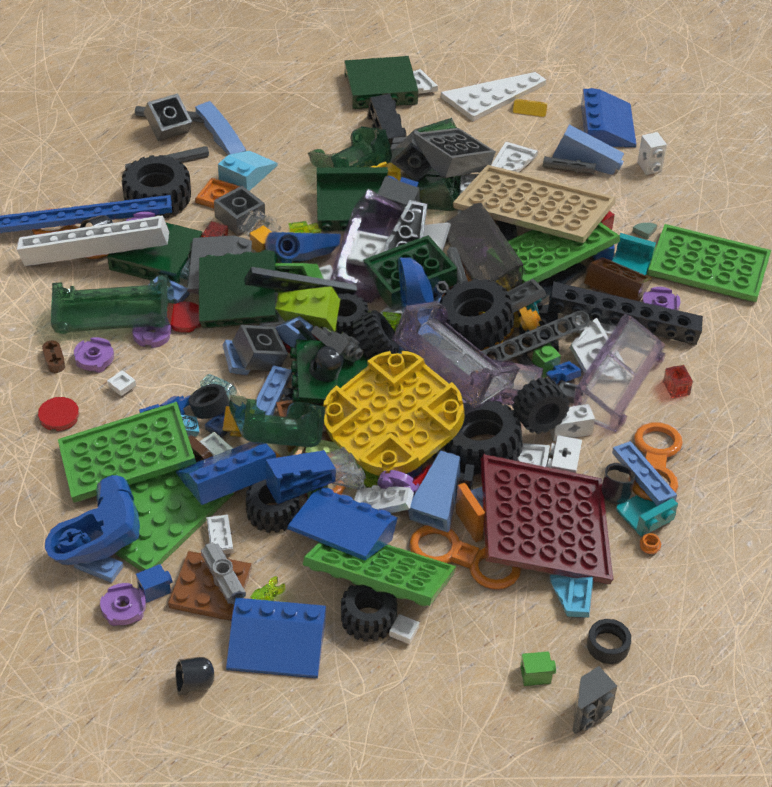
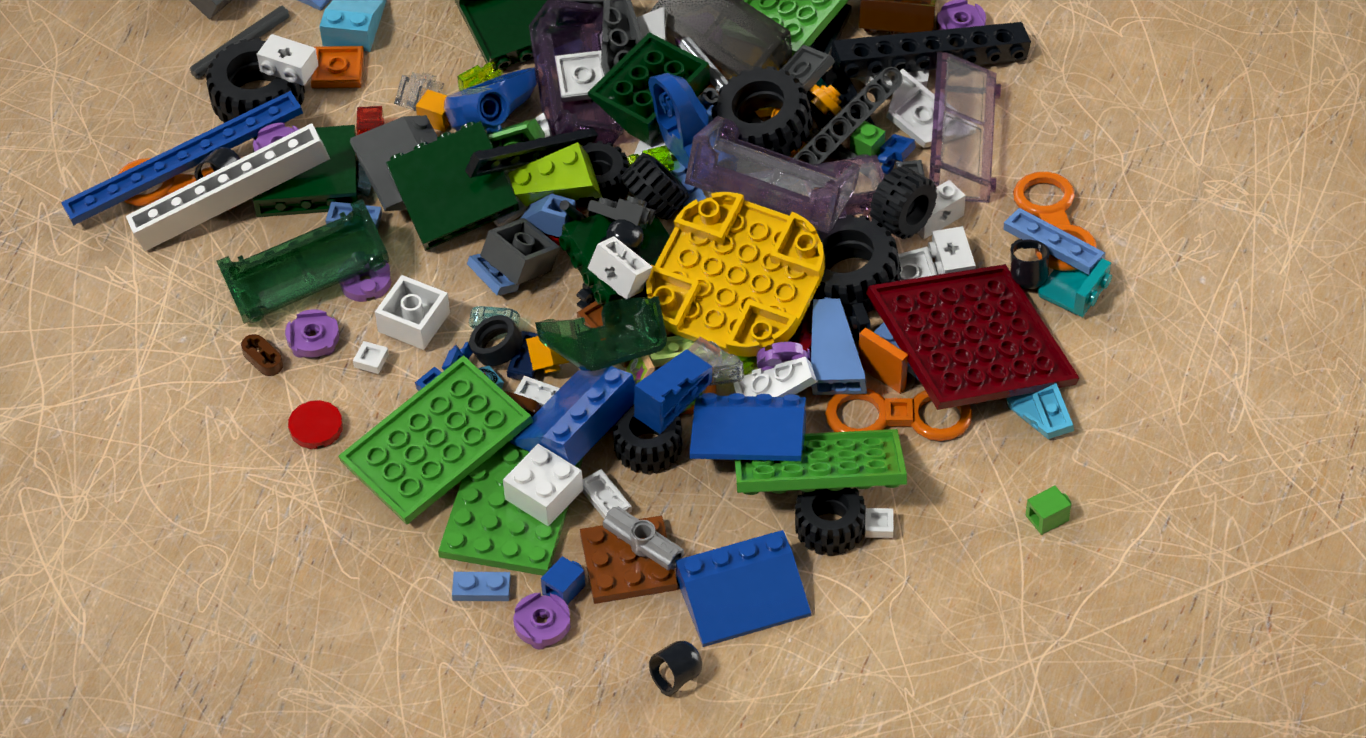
camera: 20 degrees left, 5 degrees up
blue piece [45,475,140,565] -> none
red tile [166,301,202,333] -> none
dark grey brick [214,186,265,235] -> none
clear neon green plate [250,576,286,601] -> none
medium blue plate [252,365,292,431] -> none
dark grey slope [573,666,617,734] -> none
black tyre [587,619,631,664] -> none
orange plate [639,533,661,554] -> none
clear red brick [663,365,693,398] -> none
none -> white brick [257,34,319,86]
none -> white brick [375,275,450,350]
none -> white brick [503,444,583,526]
none -> white brick [588,236,653,299]

